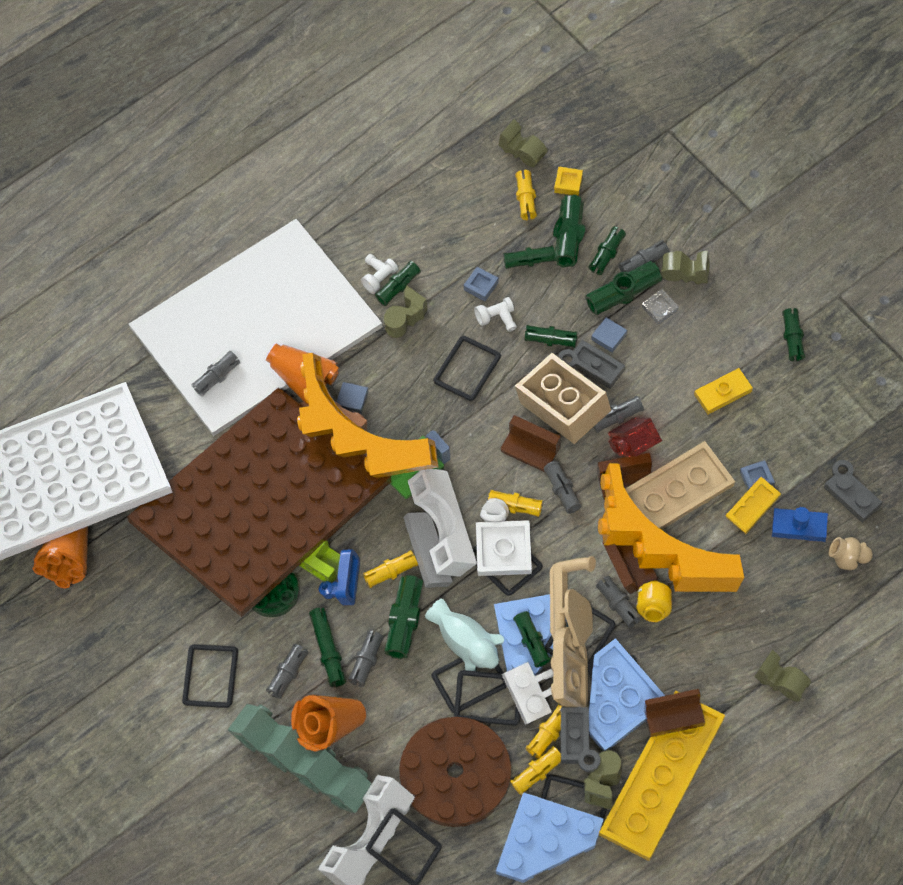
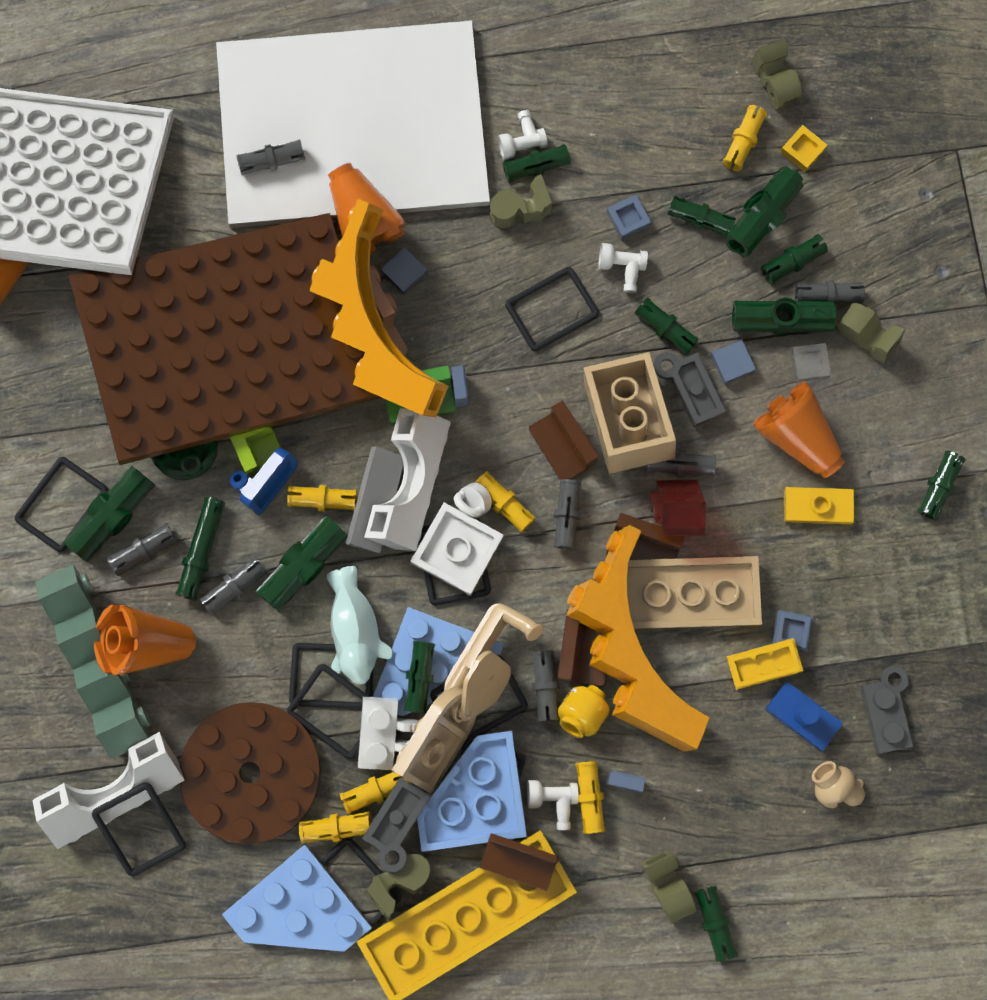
camera: 25 degrees right, 15 degrees up
none -> dark green piece [63,465,155,563]
none -> white piece [527,780,579,830]
none -> yellow pin [575,761,606,834]
none -> sand blue tile [606,771,645,793]
none -> dark green pin [694,885,738,962]
none -> orange cone [752,381,845,478]

